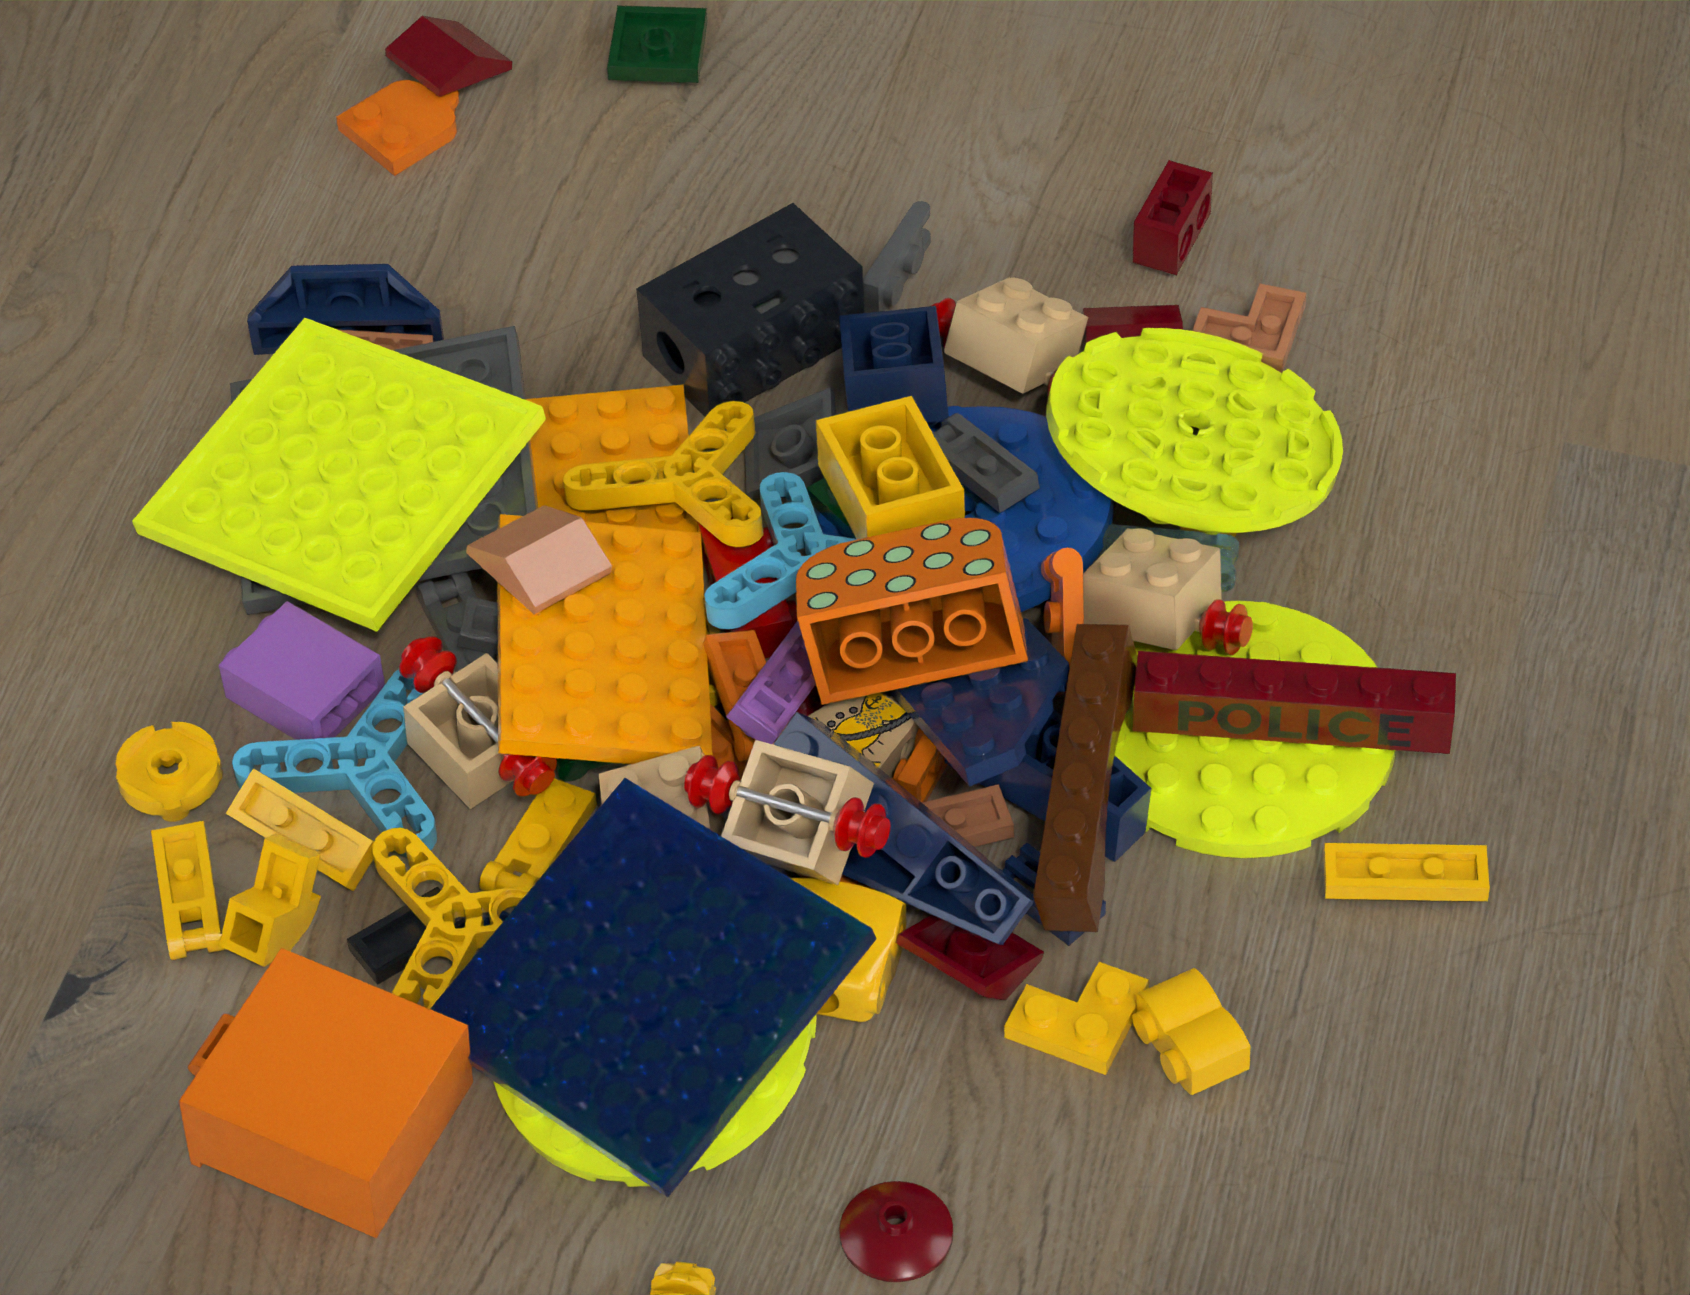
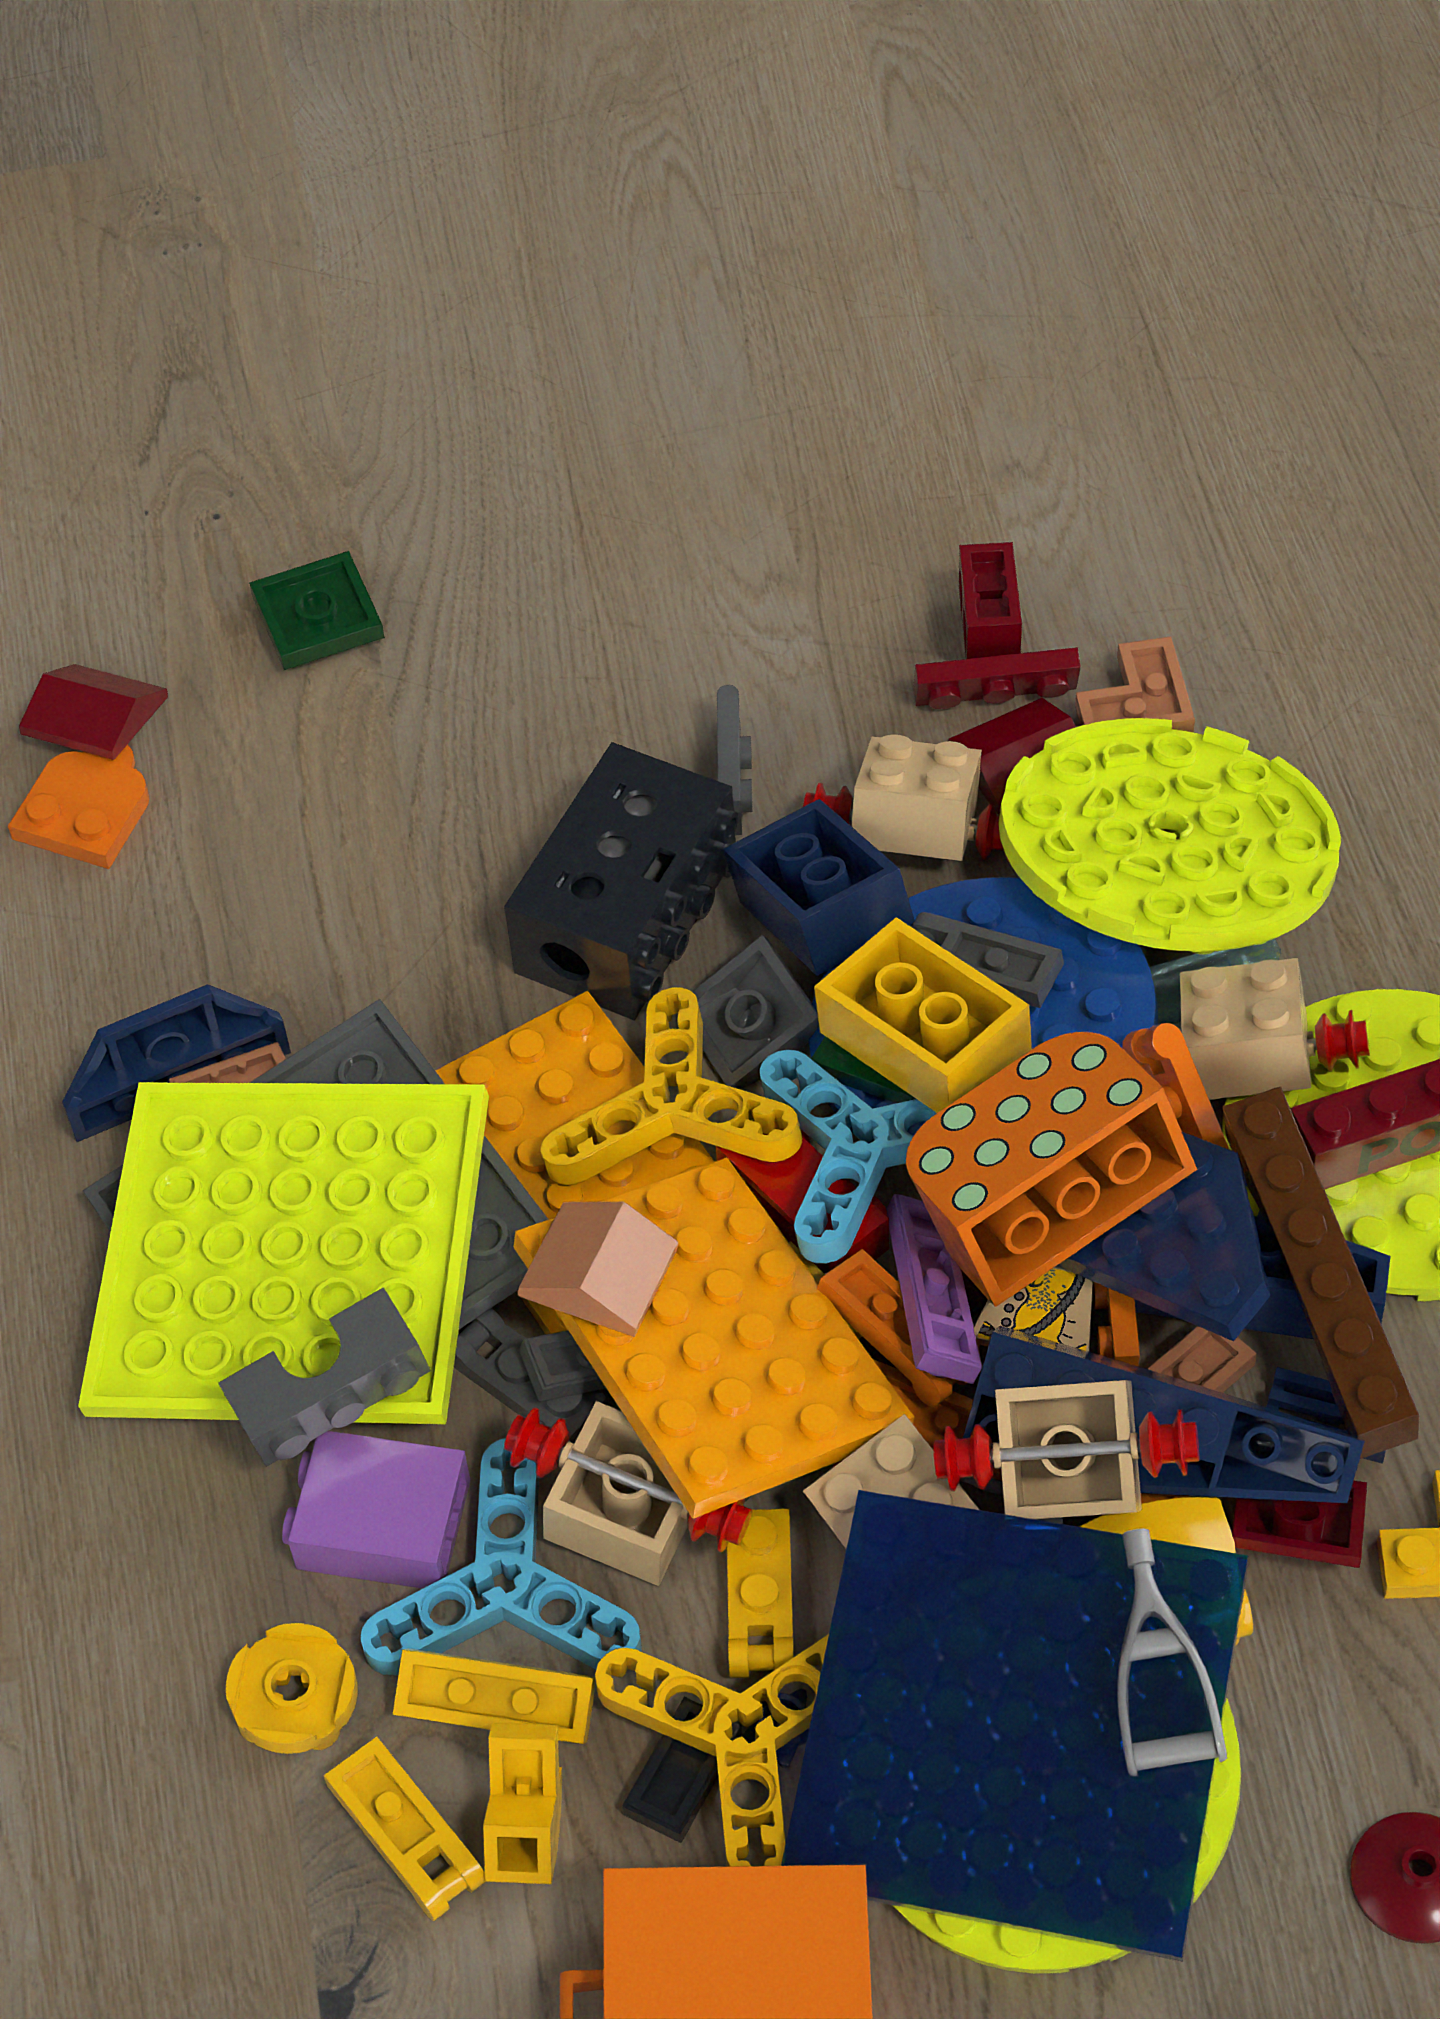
camera: 25 degrees left, 5 degrees up
none -> dark grey arch [218,1287,431,1467]
none -> dark red plate [913,647,1081,709]
none -> light grey piece [1118,1529,1227,1776]

